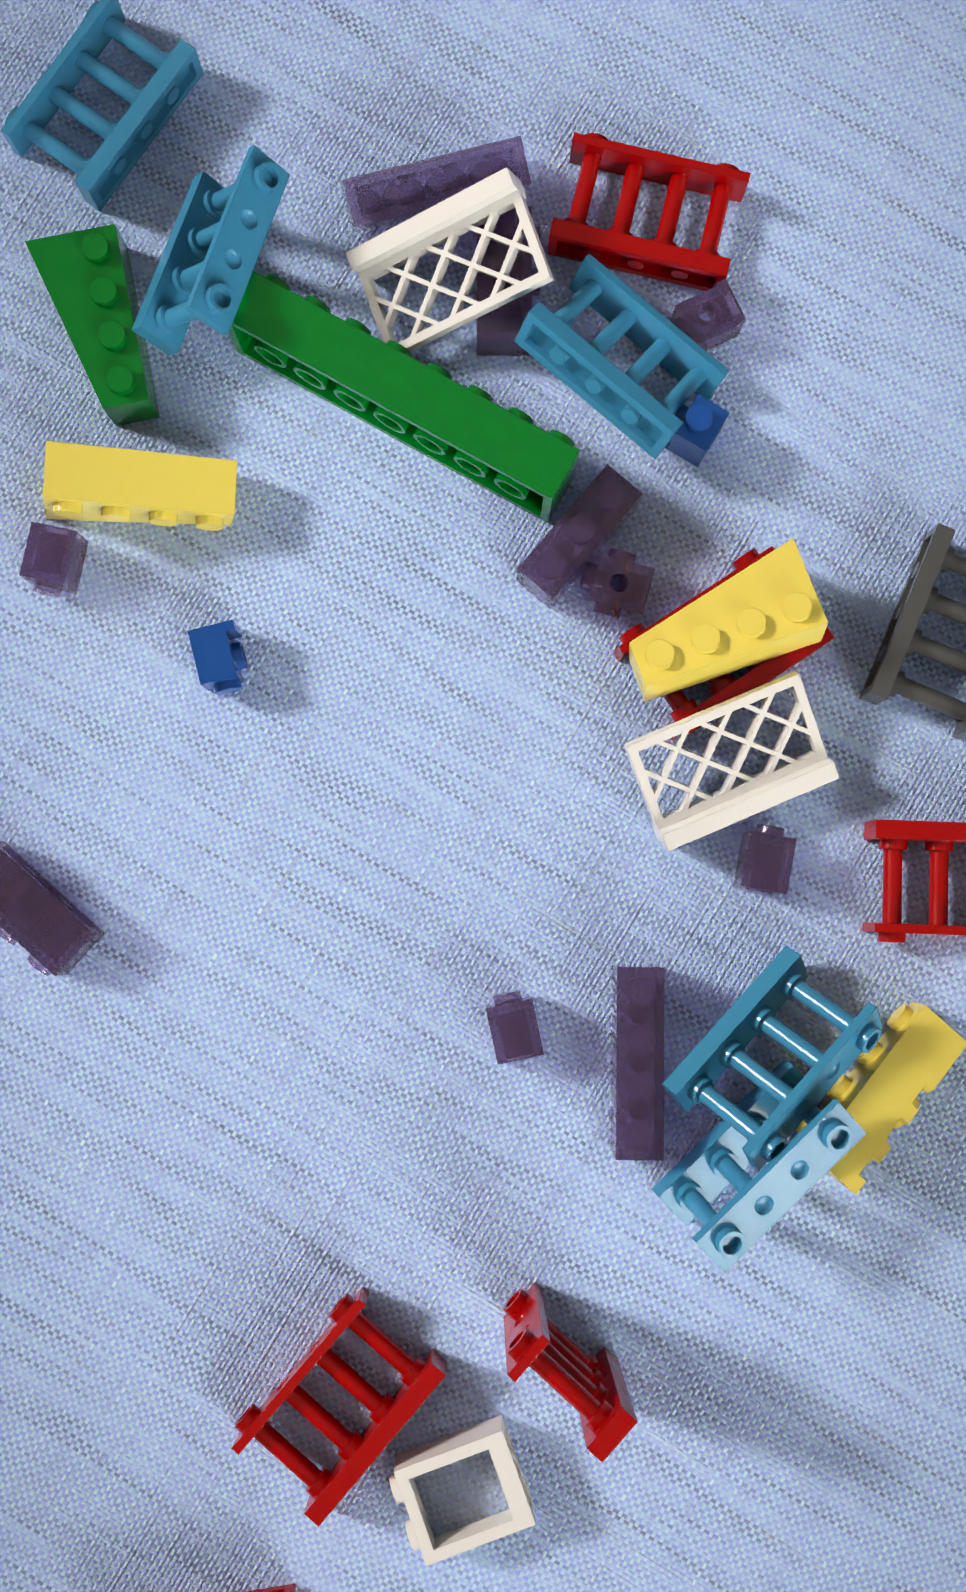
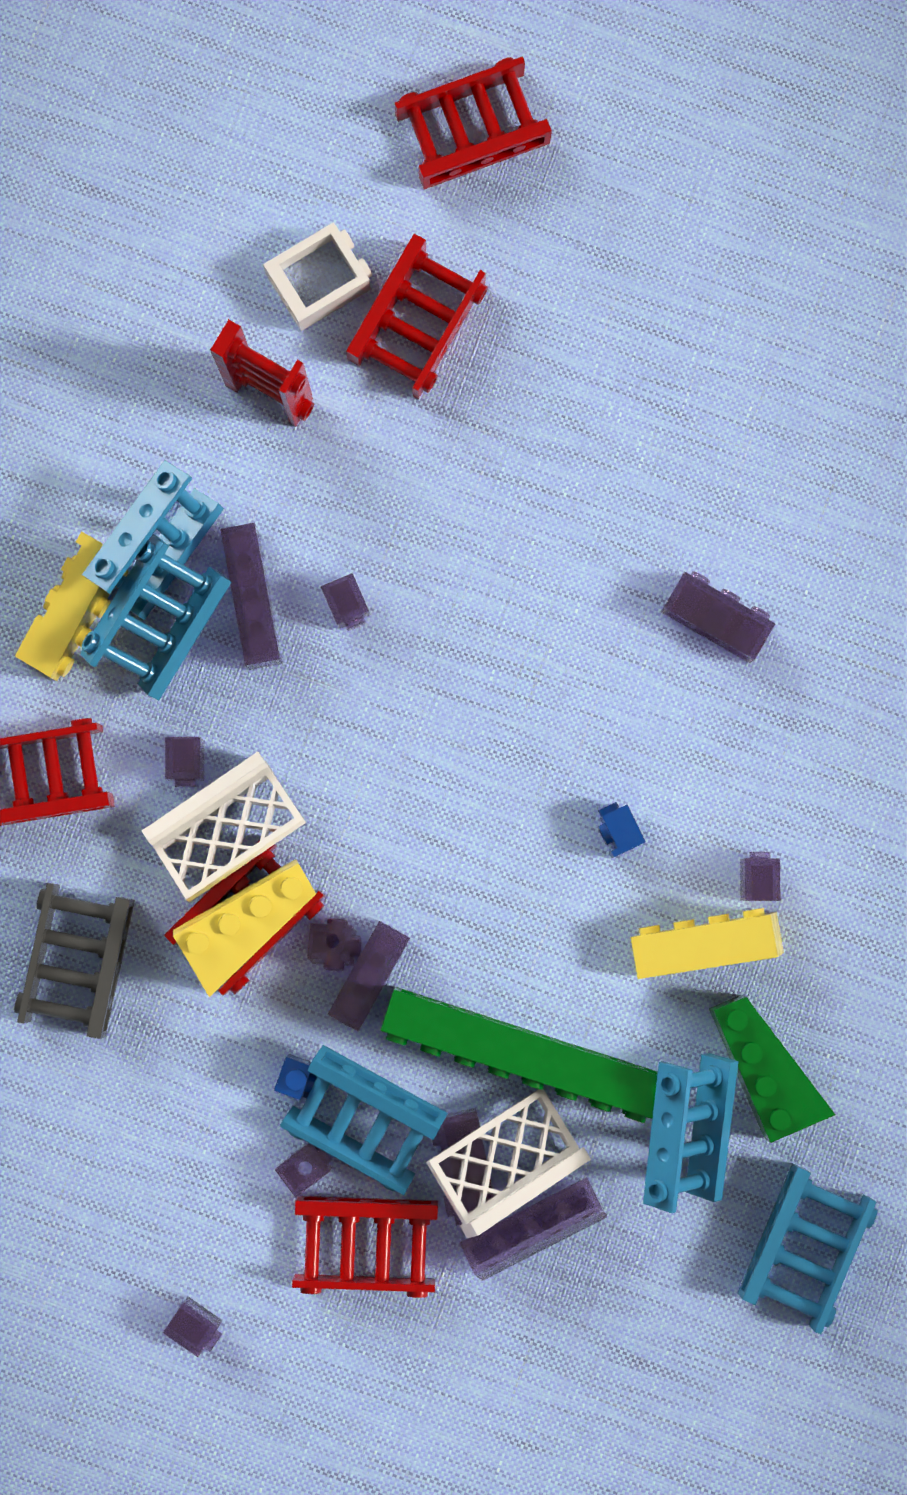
camera: 170 degrees right, 0 degrees up
none -> clear purple brick [163,1296,222,1357]

